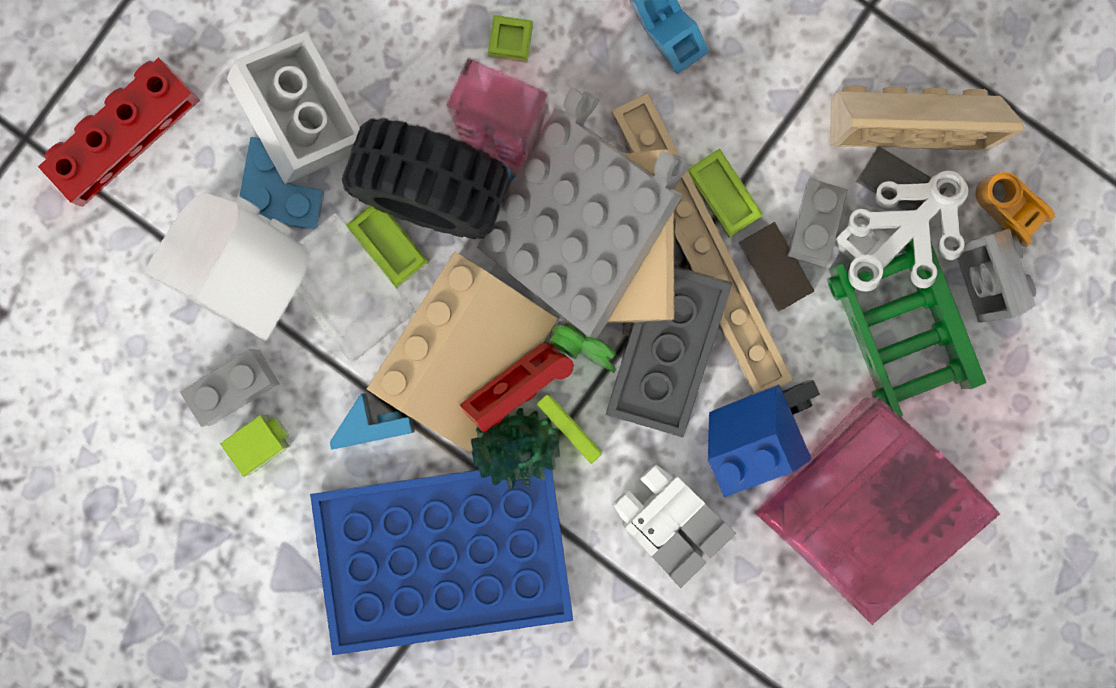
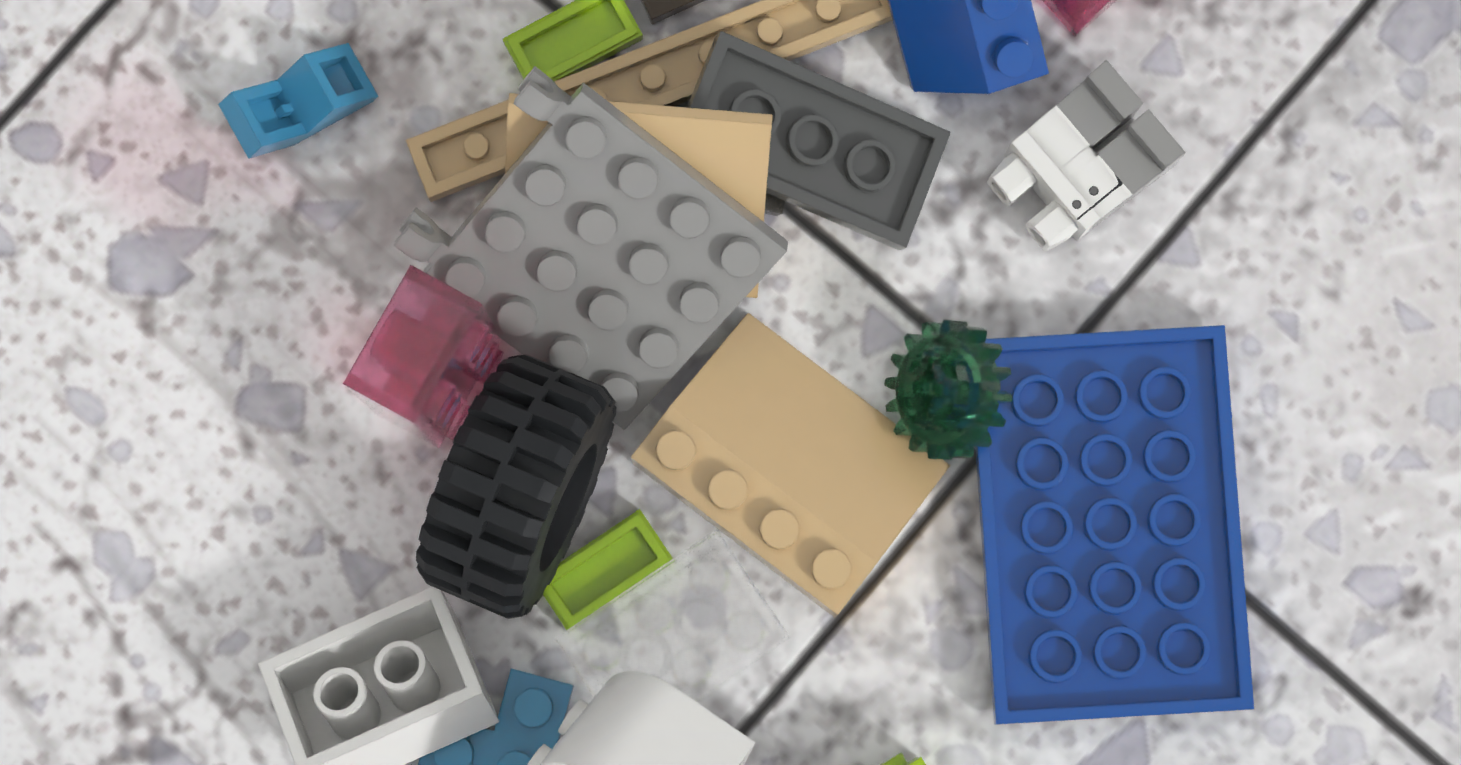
camera: 90 degrees left, 5 degrees down
dark azure slope [330,393,415,450] -> none
red plate [460,342,574,432] -> none
lime tile [488,15,533,63] -> none
lime tile [537,395,602,464] -> none
bright green plate [550,323,616,373] -> none

